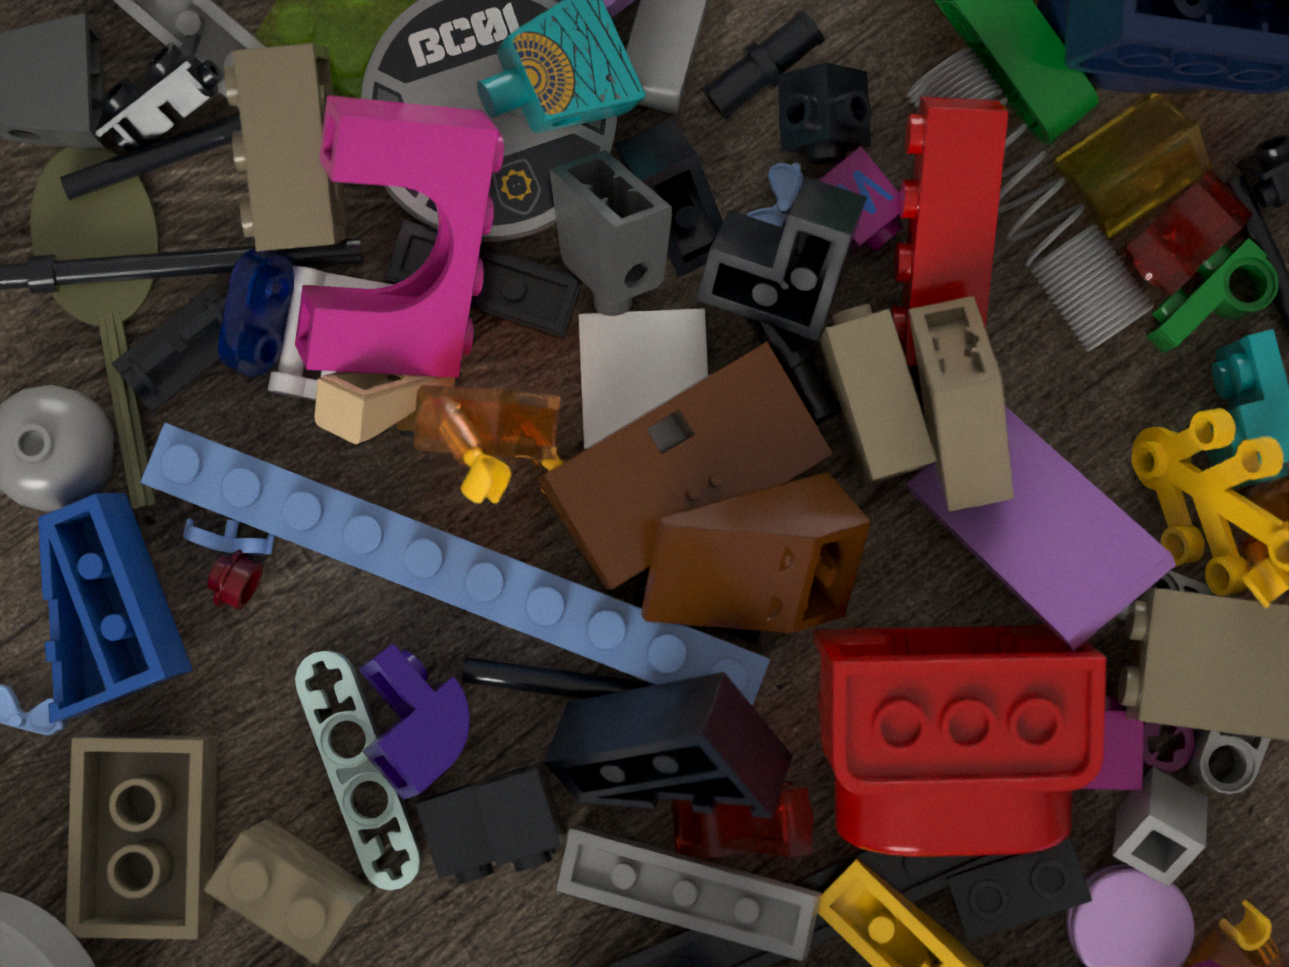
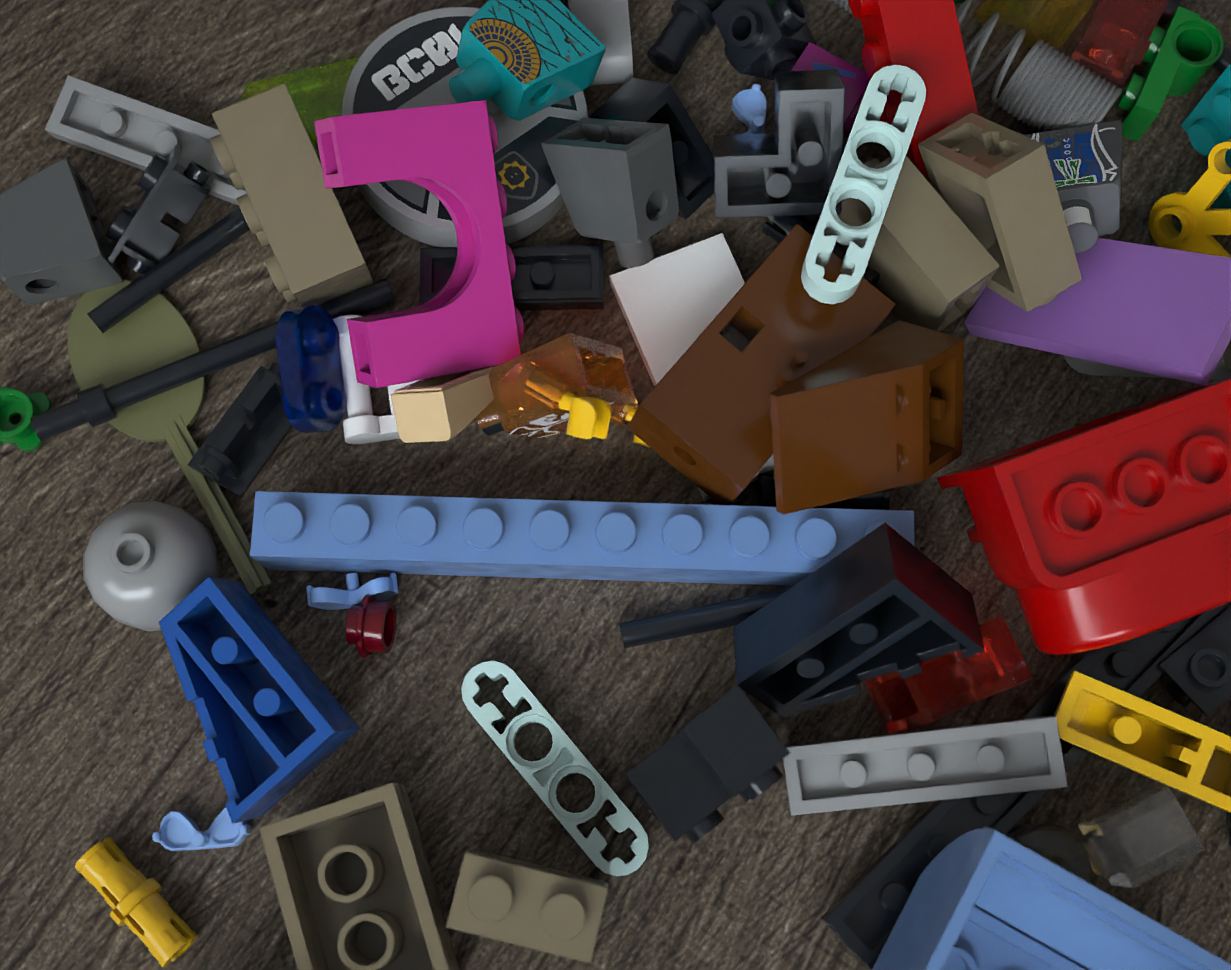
camera: 20 degrees left, 10 degrees down
dark purple brick [358,643,470,800] -> none
none -> light aqua beam [801,65,926,304]
none -> dark grey torso [1024,120,1122,253]

